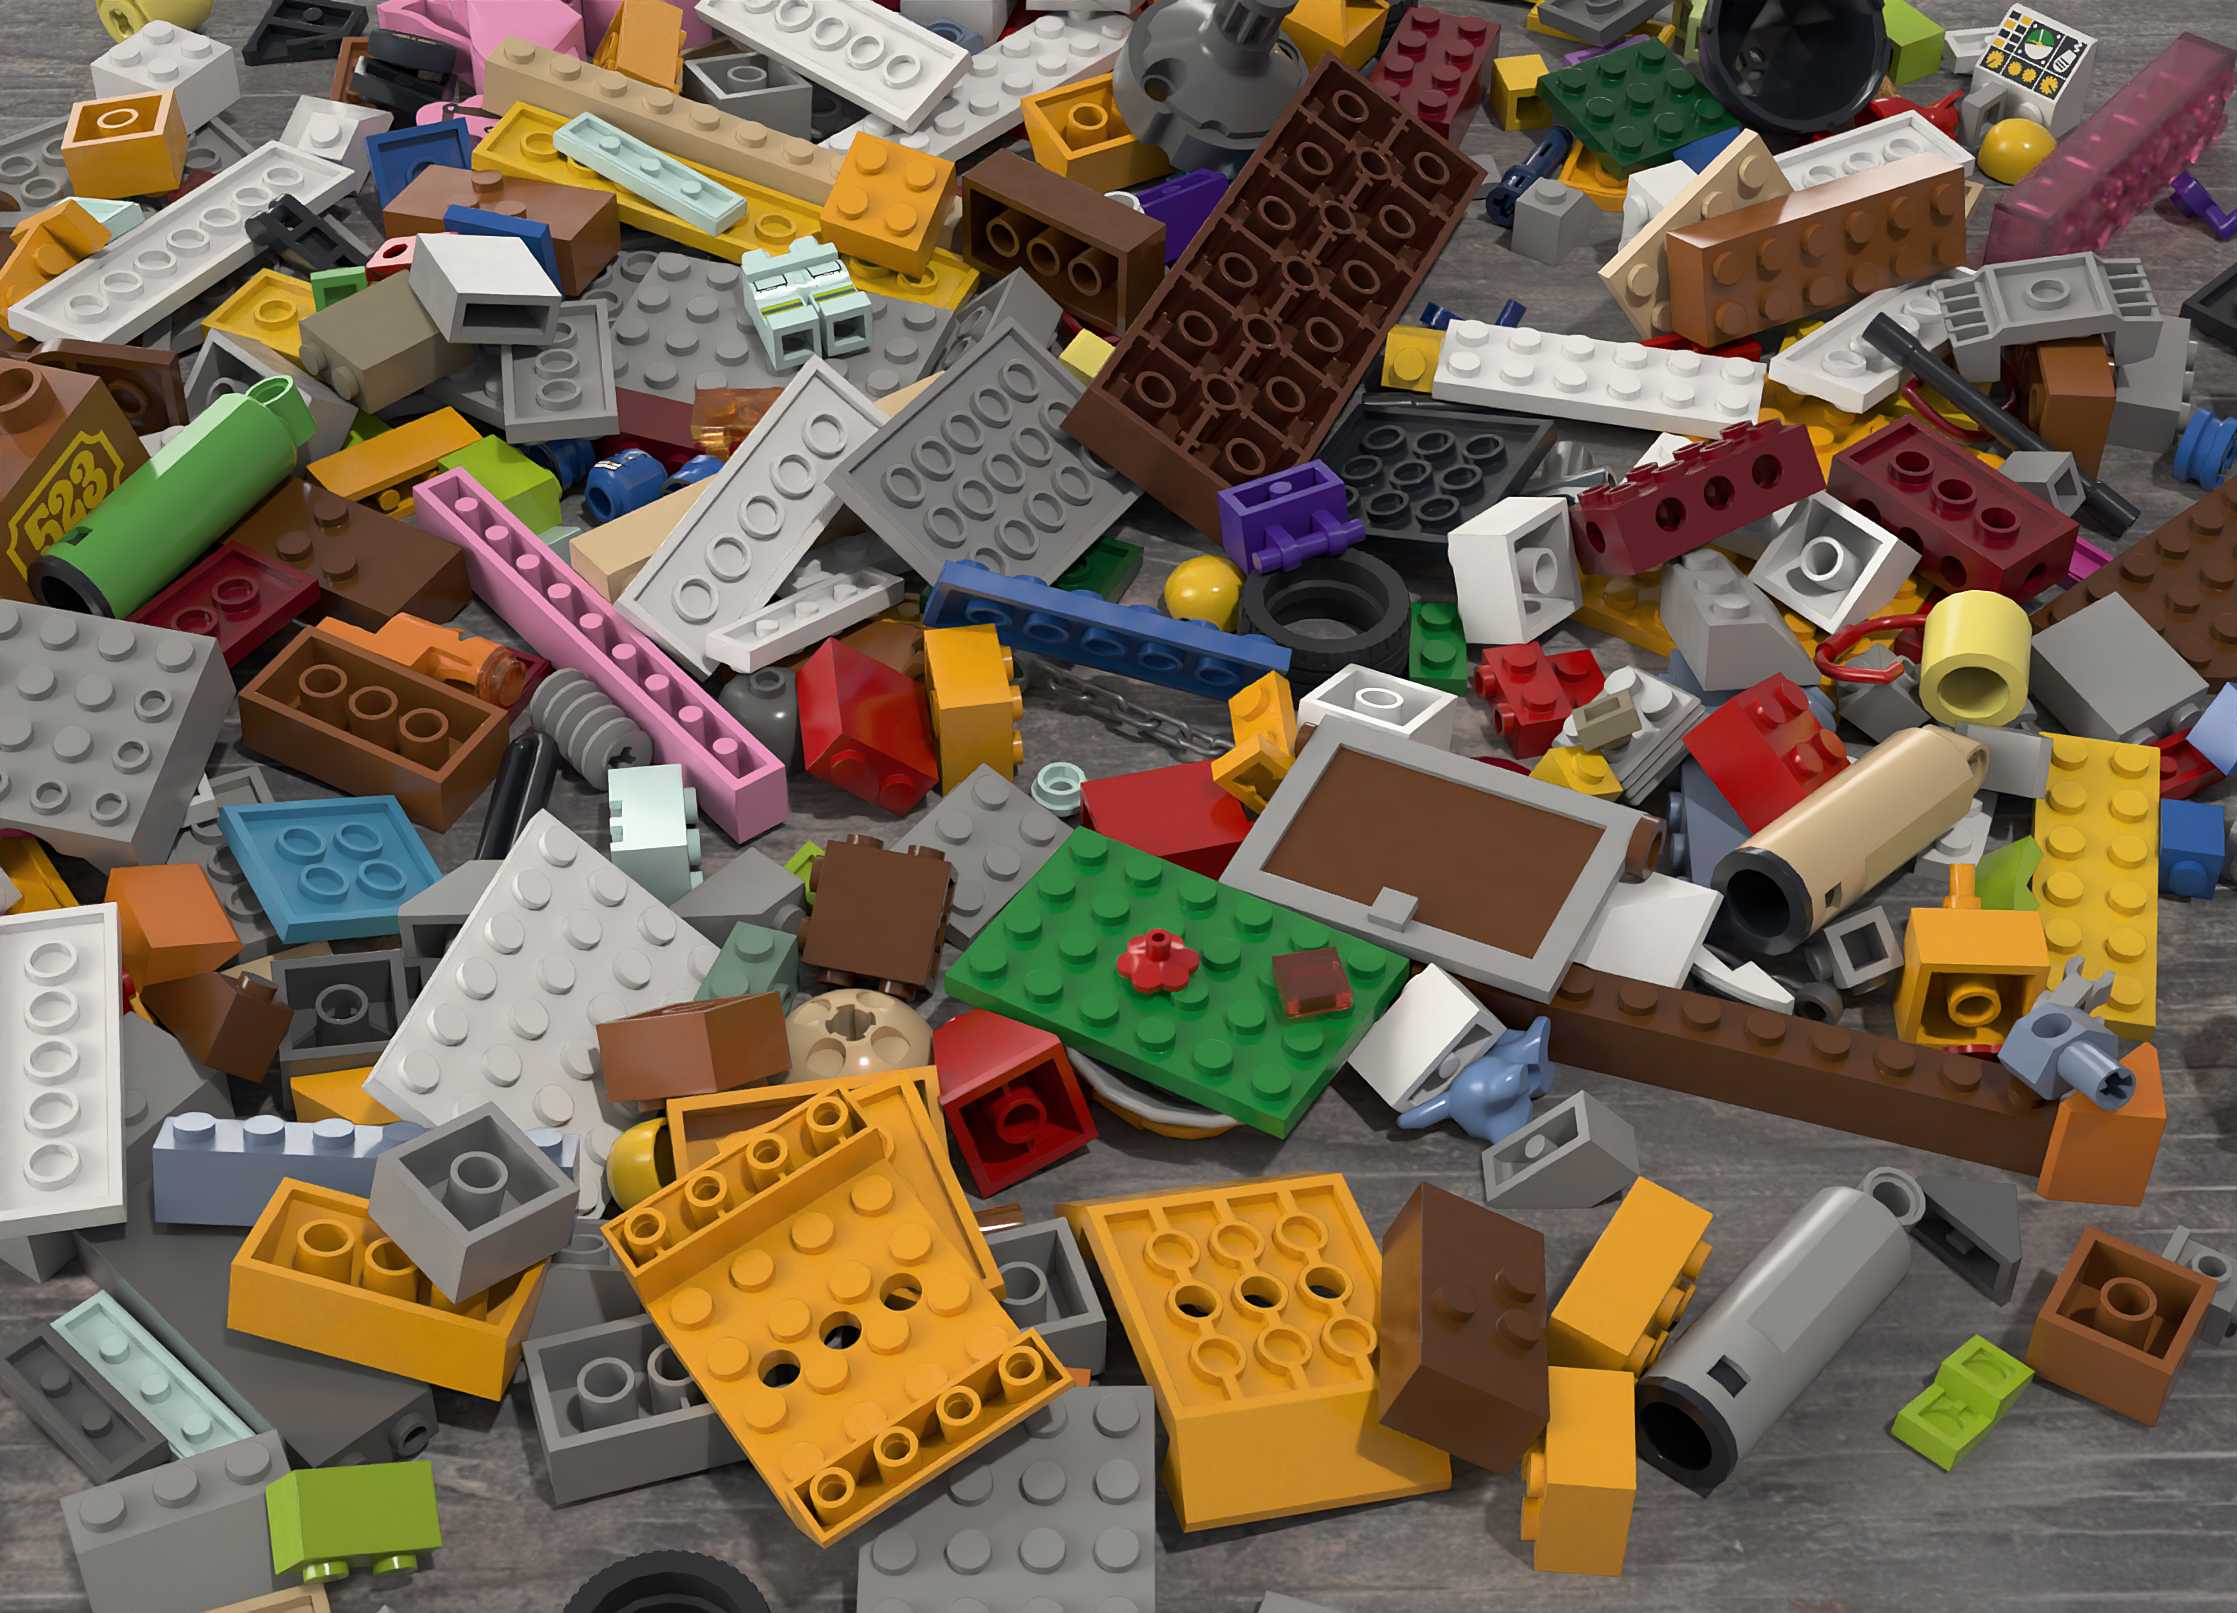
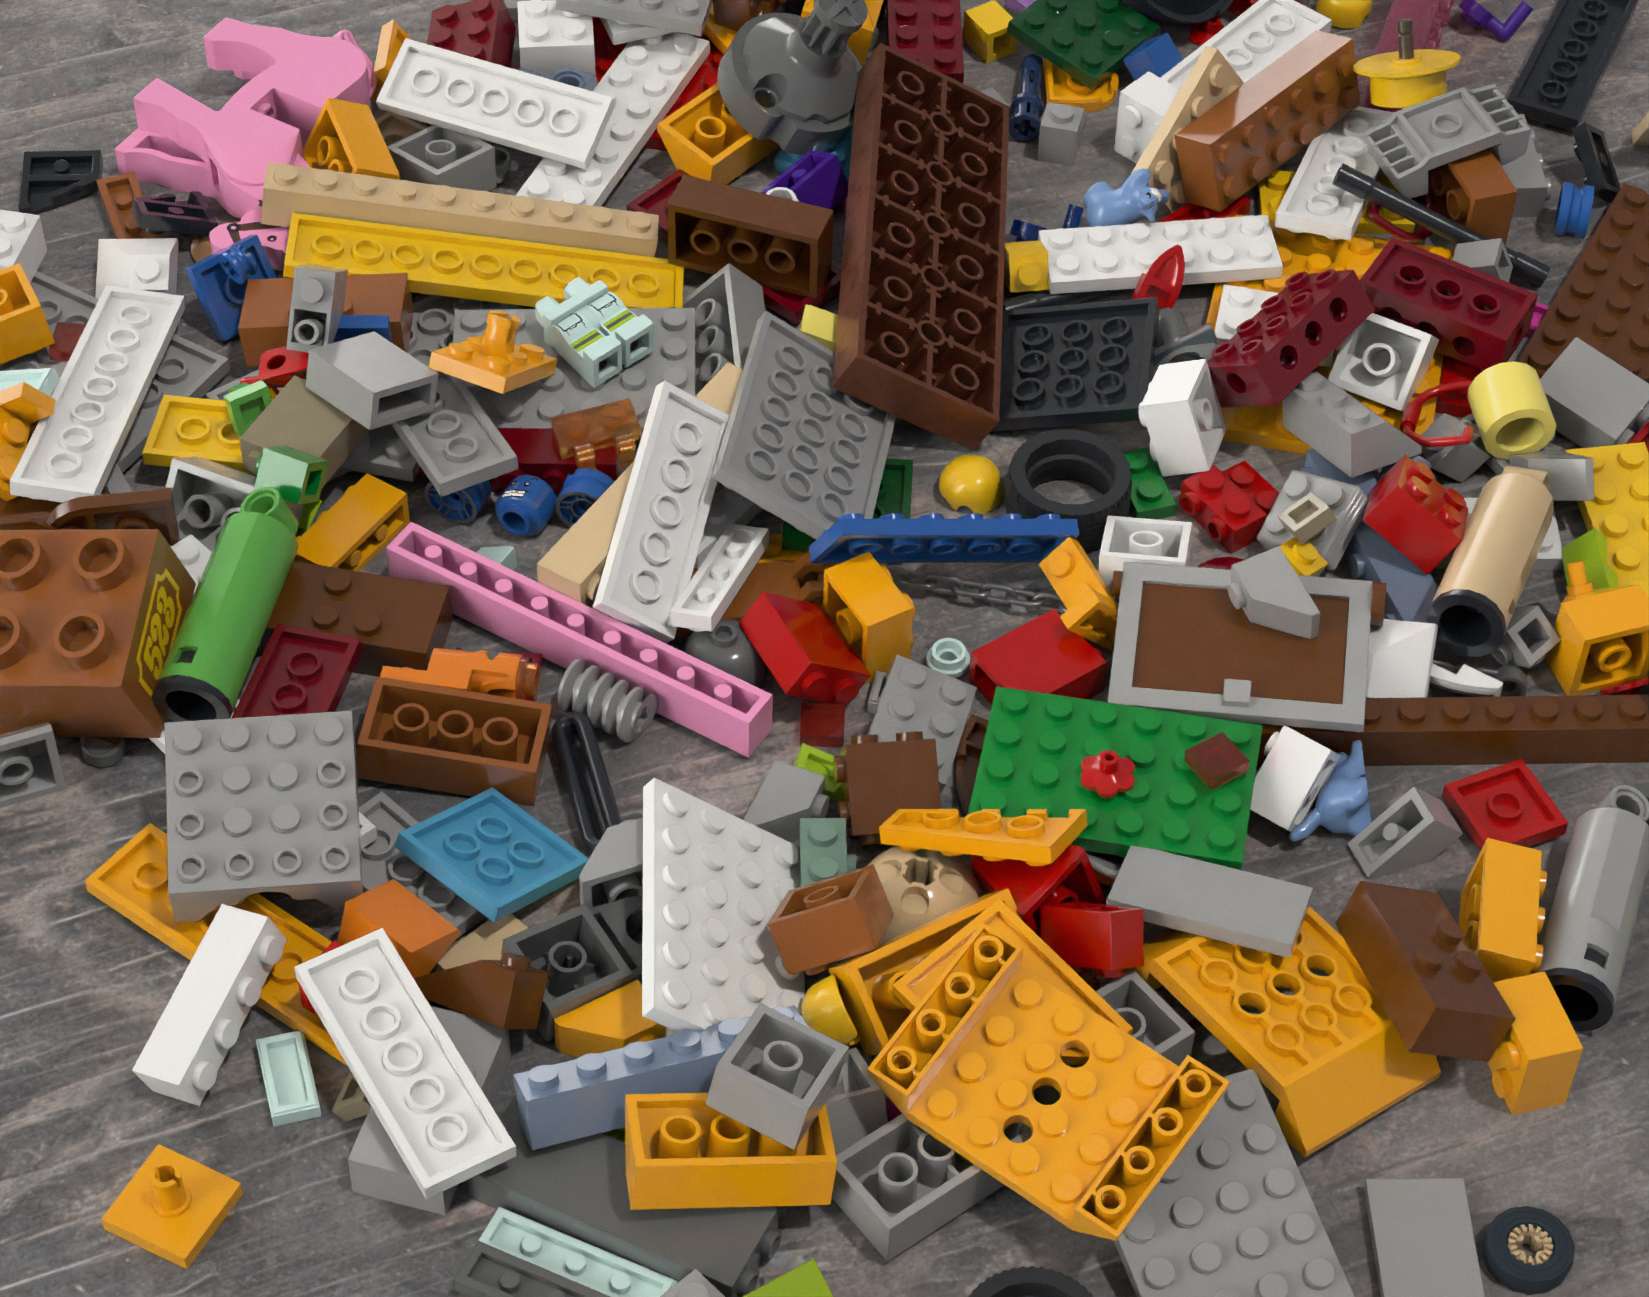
camera: 20 degrees left, 5 degrees up
black plate [244,193,370,281] -> none
black bush [367,28,456,74] -> none
lime brick [437,434,563,535] -> none
light aqua tile [553,111,748,237] -> none
light aqua wedge [608,763,703,907] -> none
light orange brick [819,130,958,279] -> none
dark purple brick [1217,459,1366,575] -> none
none -> blue bush [218,243,258,284]
none -> green brick [254,445,329,505]
none -> light grey slope [286,264,348,353]
none -> light orange plate [428,310,558,394]
none -> clear red tile [800,702,845,747]
none -> light orange wing [879,809,1087,866]
none -> red brick [1041,901,1144,978]
none -> medium blue animal [1083,168,1169,227]
none -> light grey tile [1106,846,1313,958]
none -> red plate [1131,244,1185,310]
none -> light grey slope [1227,546,1320,639]
none -> yellow piece [1353,18,1461,109]
none -> red plate [1442,759,1568,851]

